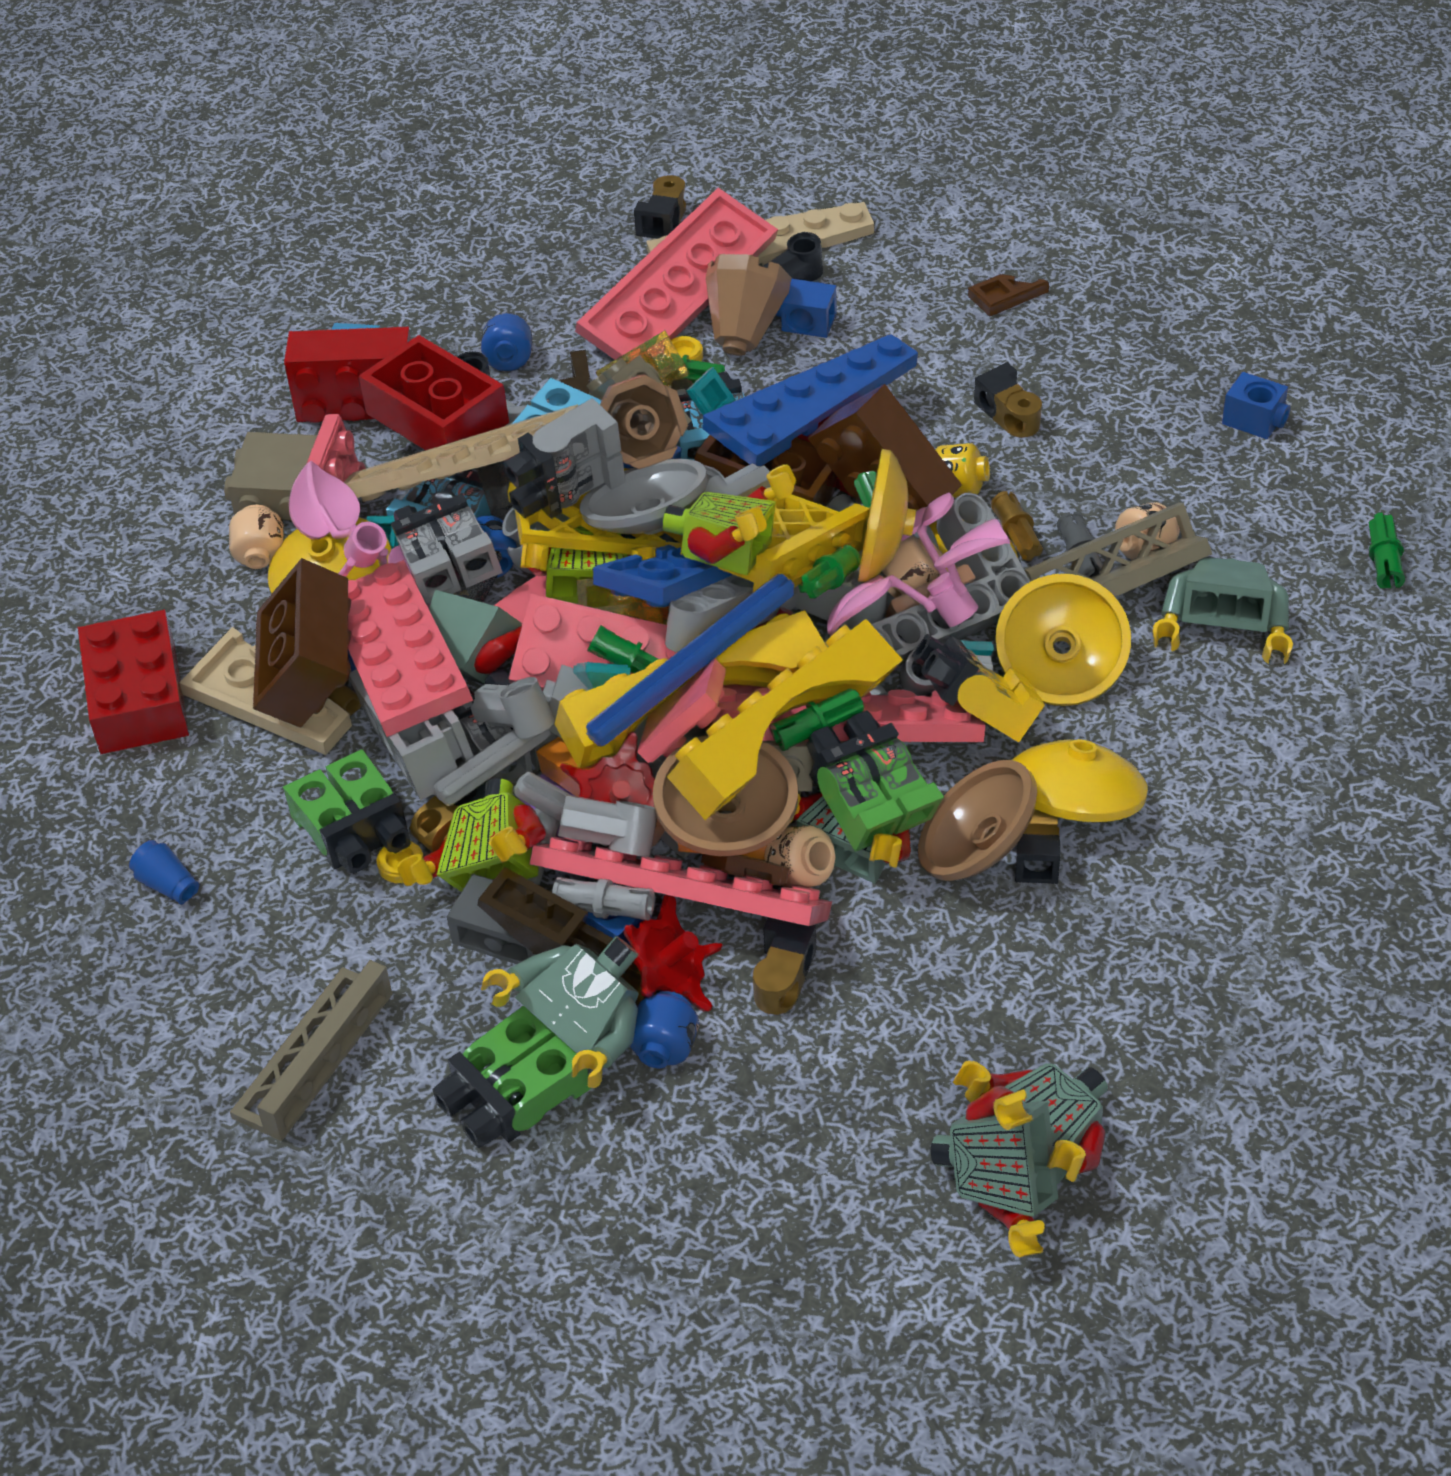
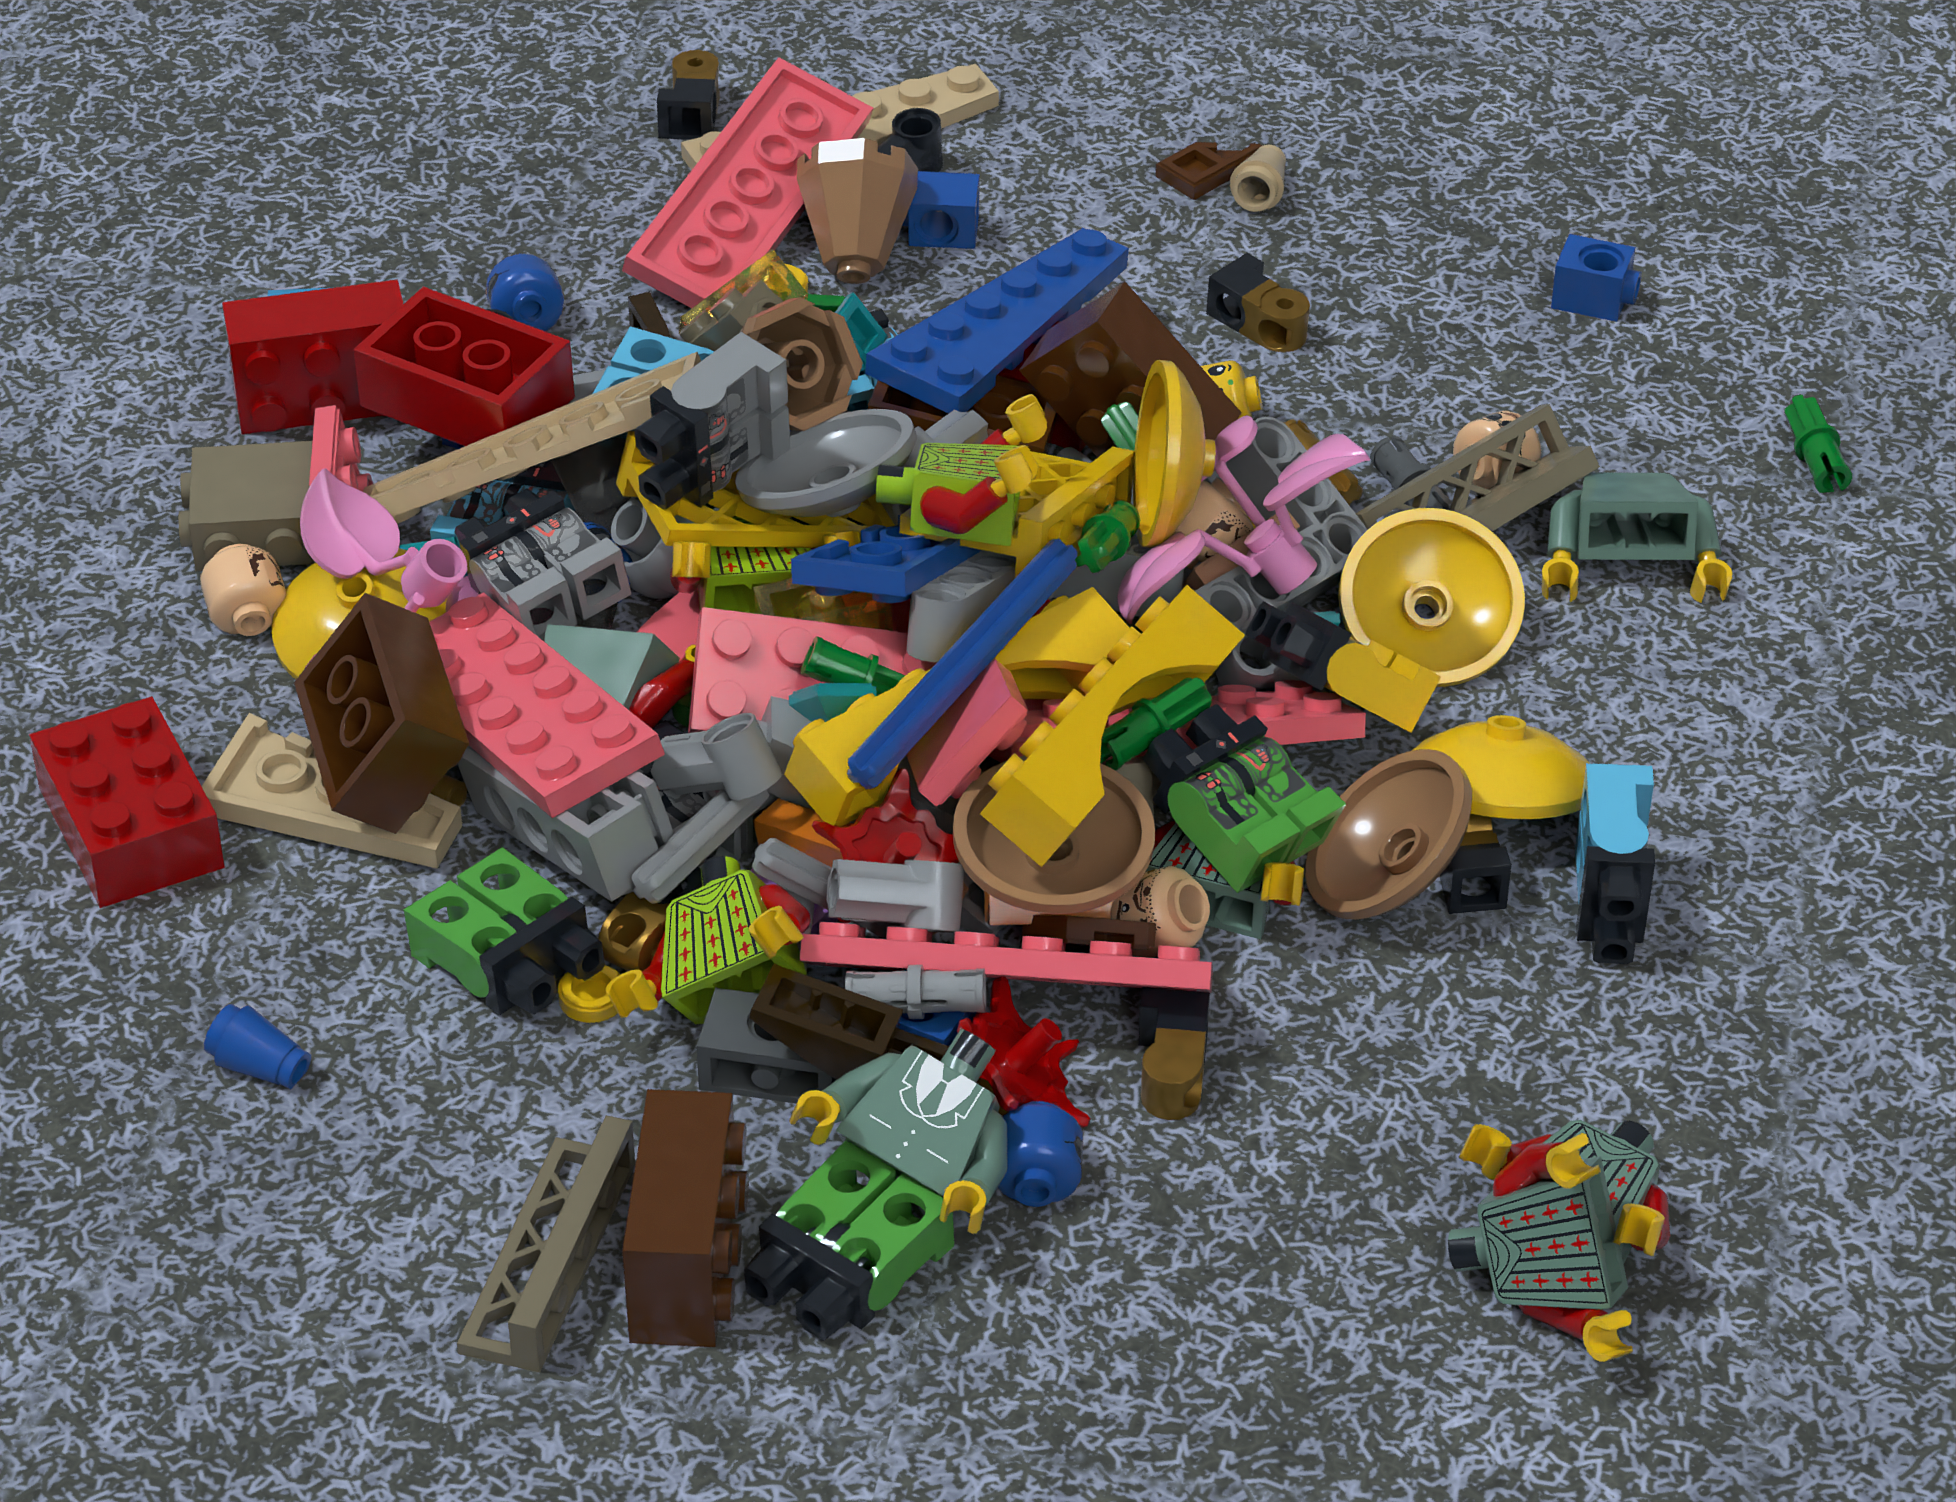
camera: 15 degrees left, 5 degrees down
none -> reddish brown brick [622,1089,749,1347]
none -> tan cone [1230,145,1286,212]
none -> hips [1575,763,1655,964]

